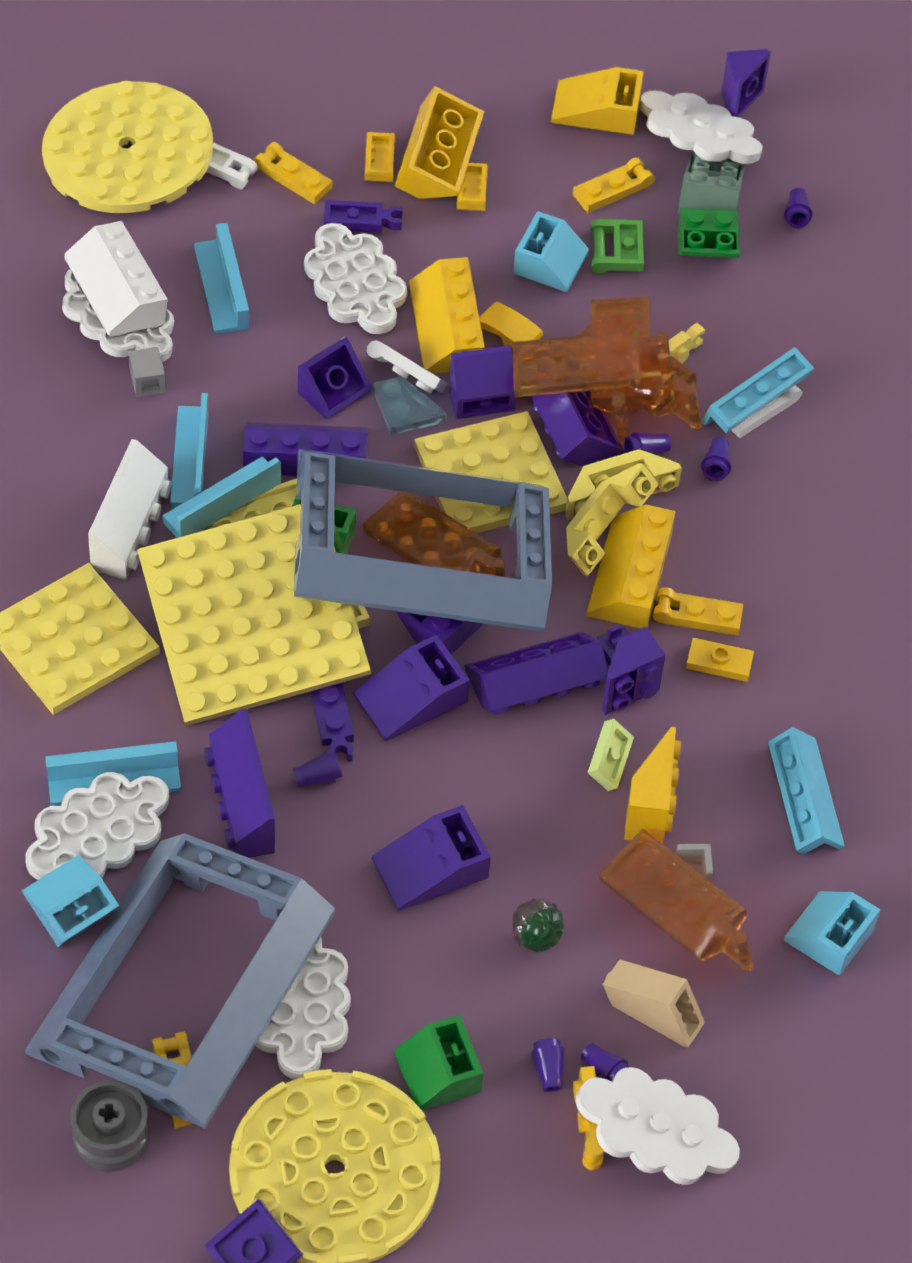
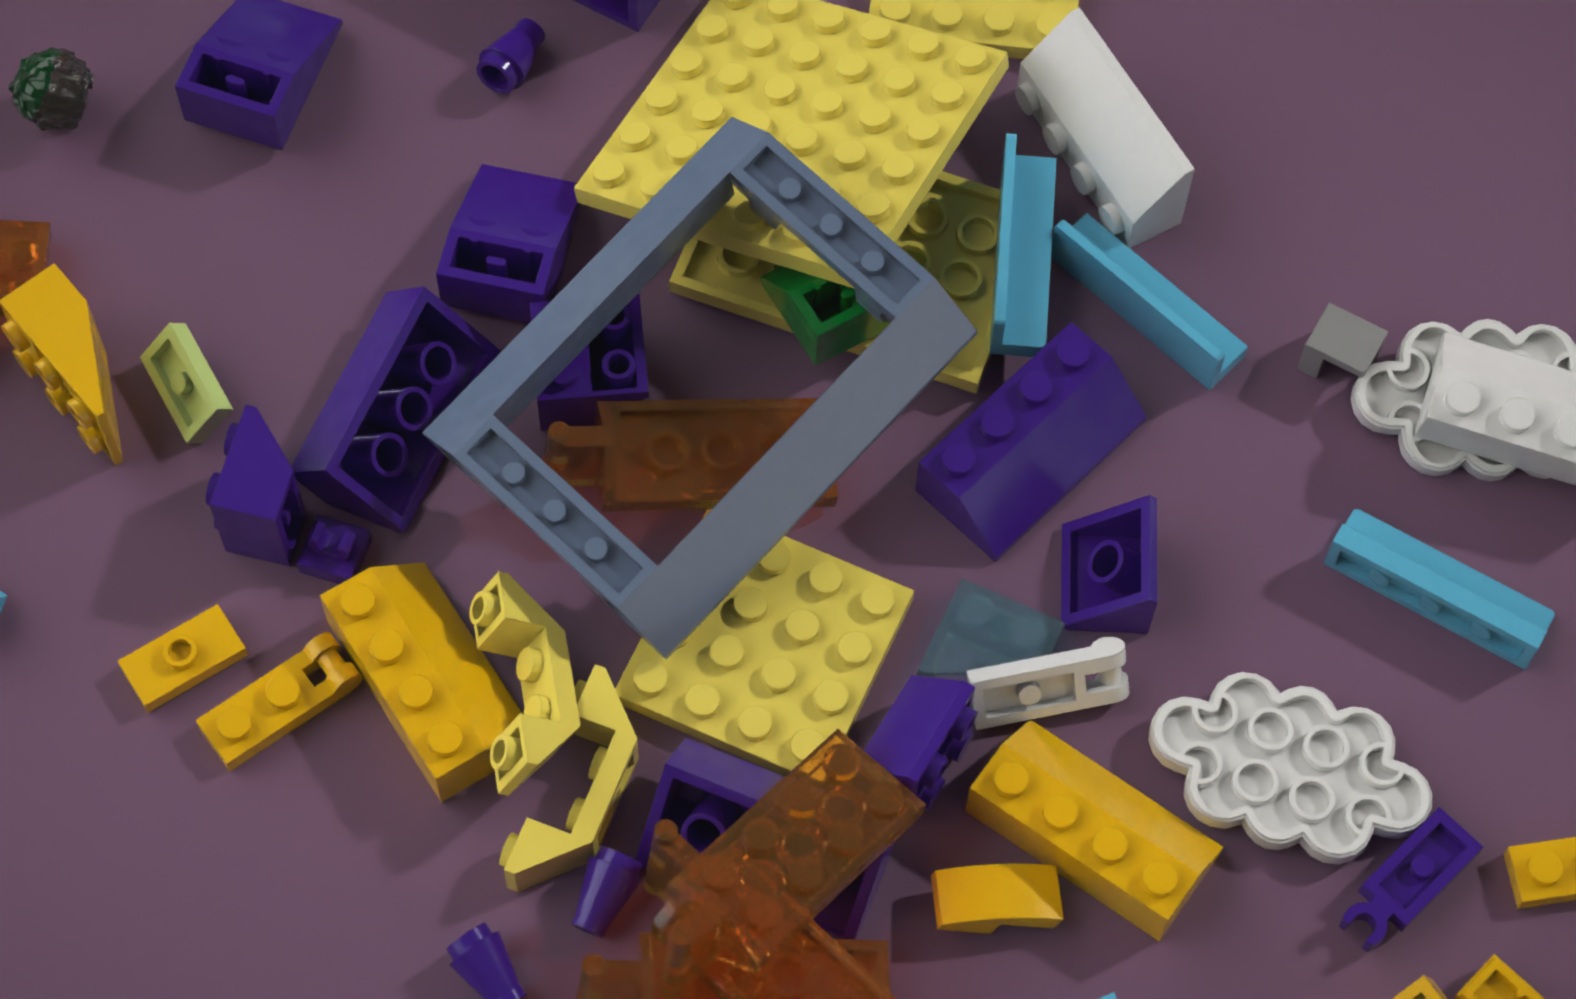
camera: 135 degrees right, 10 degrees up
dark purple plate [311,682,354,762] -> none

